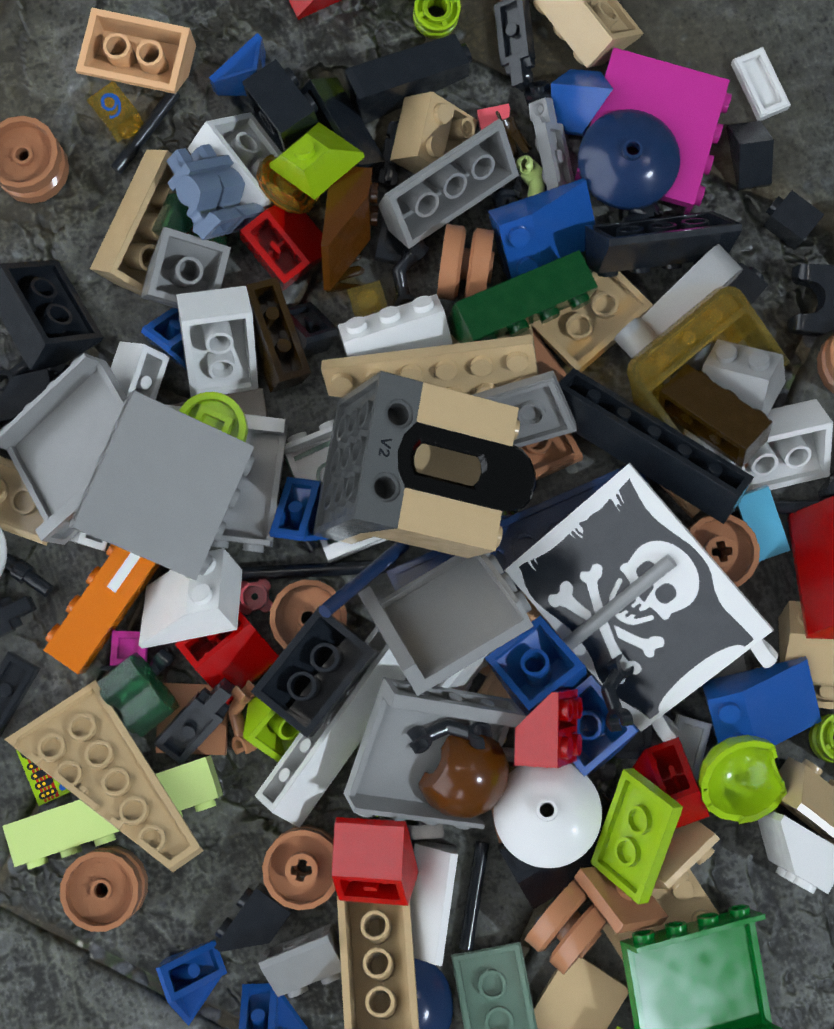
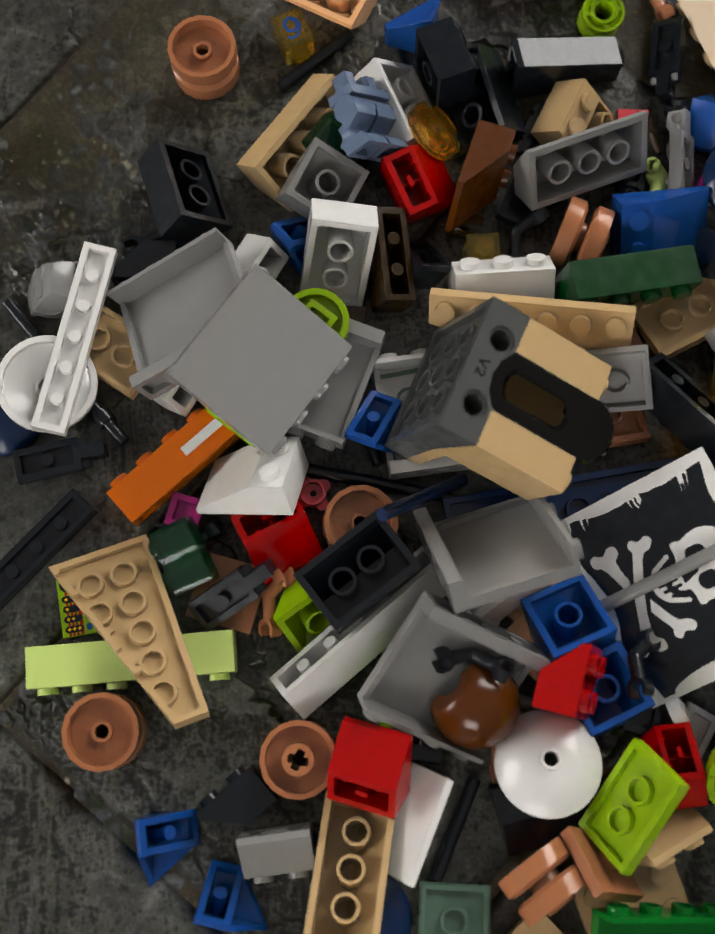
camera: 10 degrees right, 5 degrees down
lime slope [269,122,365,200] -> none

